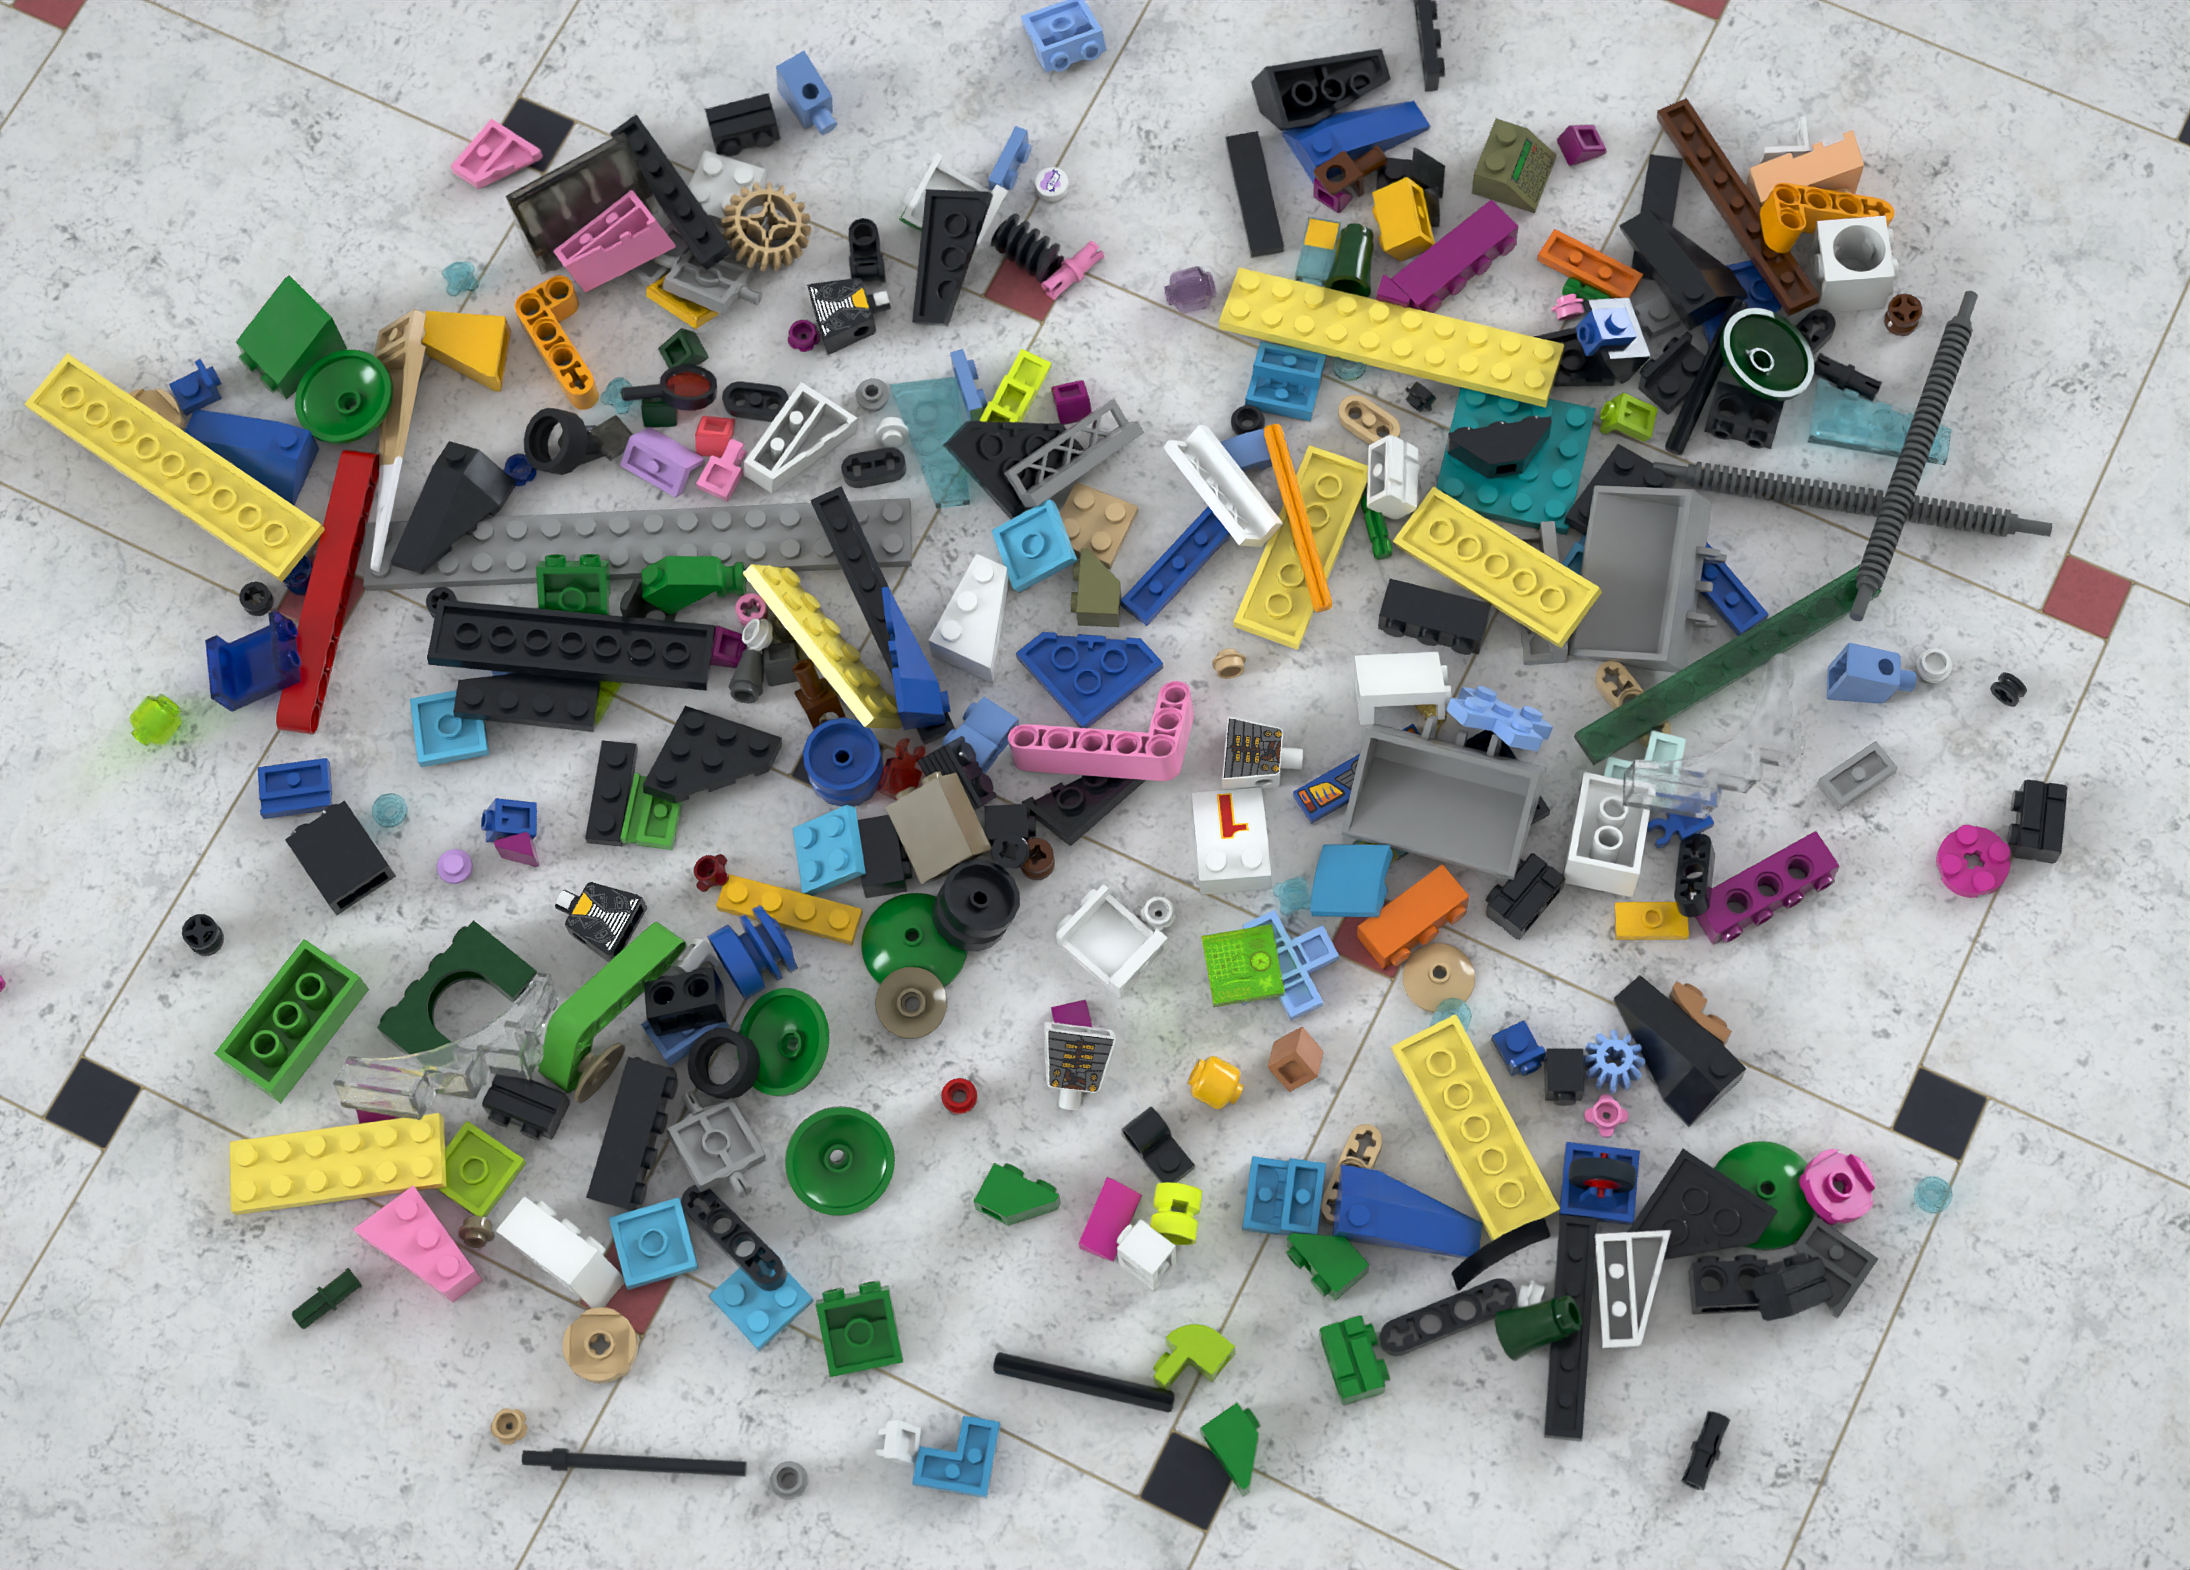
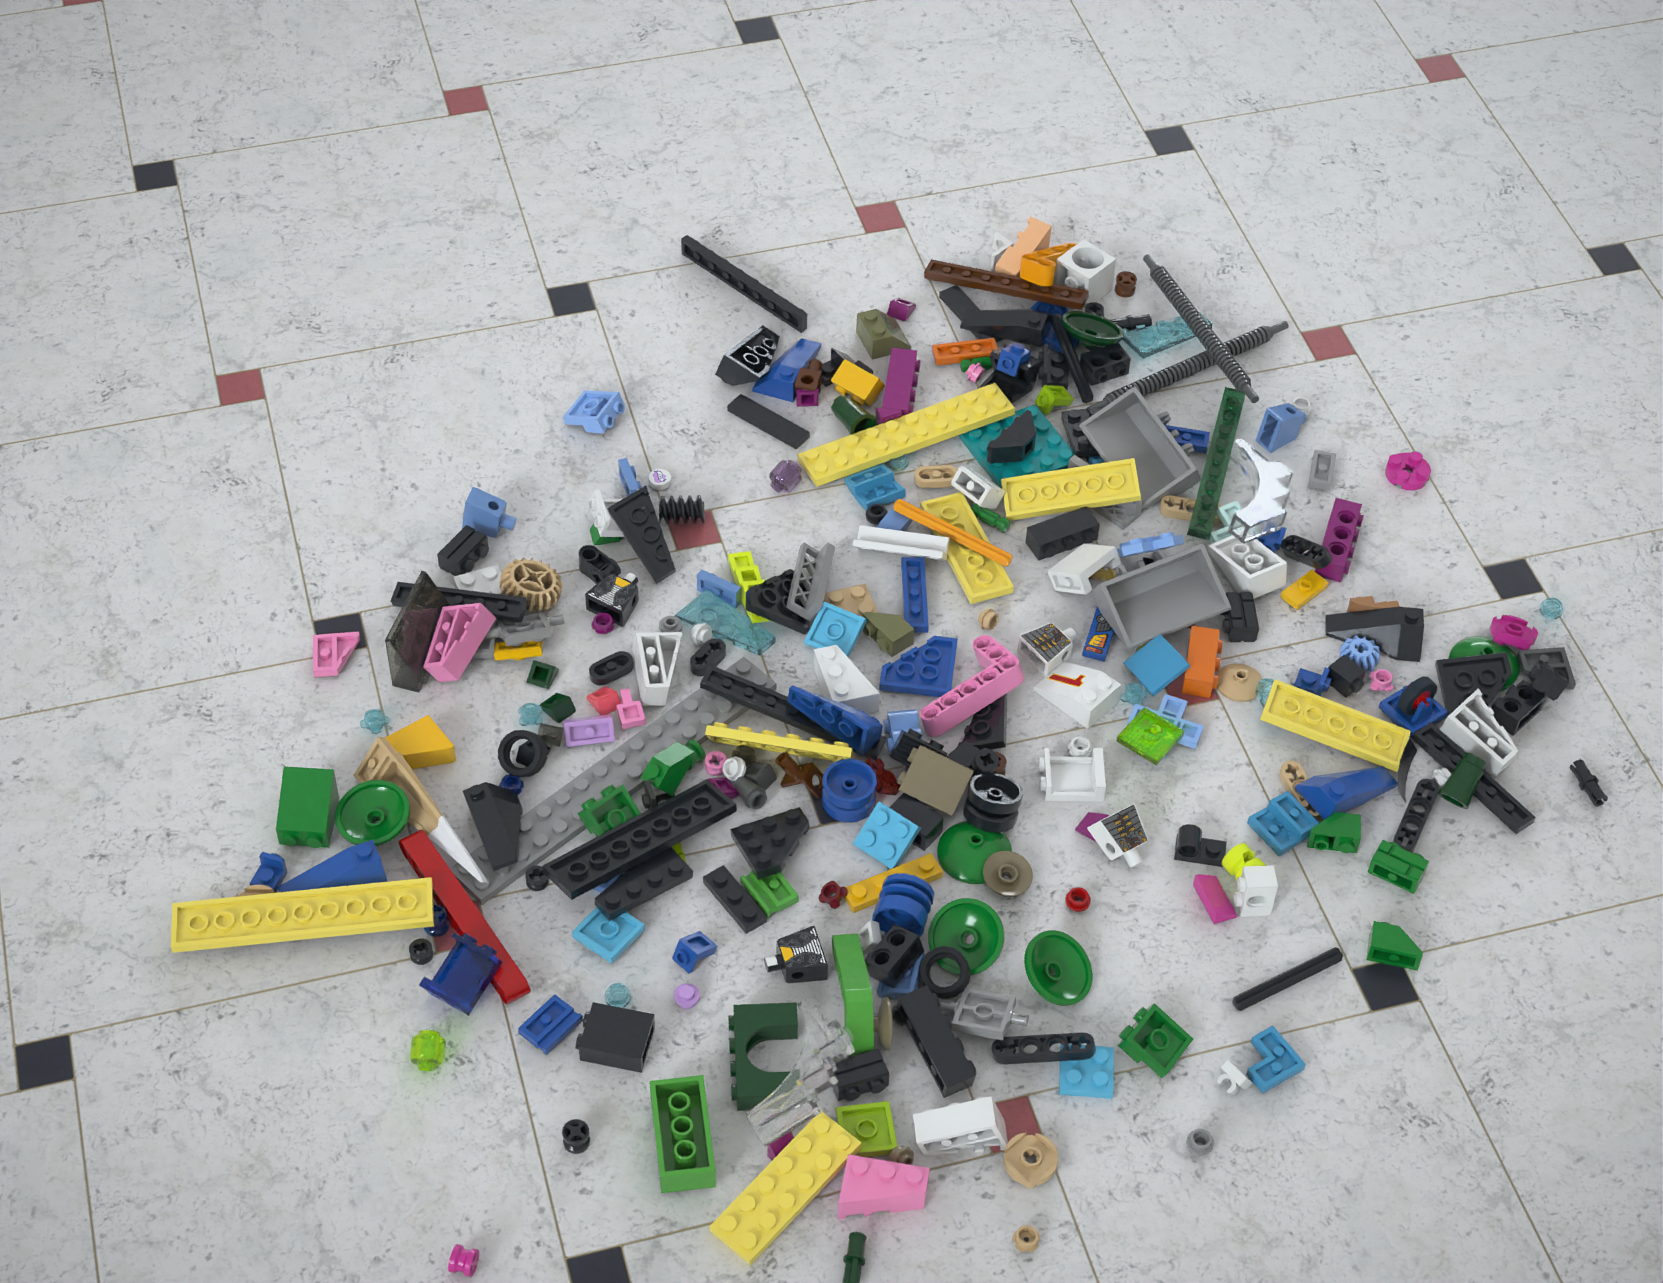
camera: 50 degrees left, 20 degrees down
magenta slope [494,832,539,867] -> none
light orange beam [514,275,599,410] -> none
black bar [522,1448,747,1477] -> none
medium azure plate [609,1197,699,1290] -> none
black piece [621,365,717,411] -> none
green slope [974,1163,1061,1226] -> none
bright pink pin [1041,241,1104,300] -> none
magenta slope [1051,380,1092,425] -> none
lime brick [1153,1324,1236,1390] -> none
yellow head [1187,1056,1244,1110] -> none
nougat panel [1267,1027,1324,1092] -> none
clear light blue tile [1295,217,1341,286] -> none
black plate [1405,381,1437,412] -> none
black bush [1990,672,2027,707] -> none
black brick [2007,779,2068,863] -> none

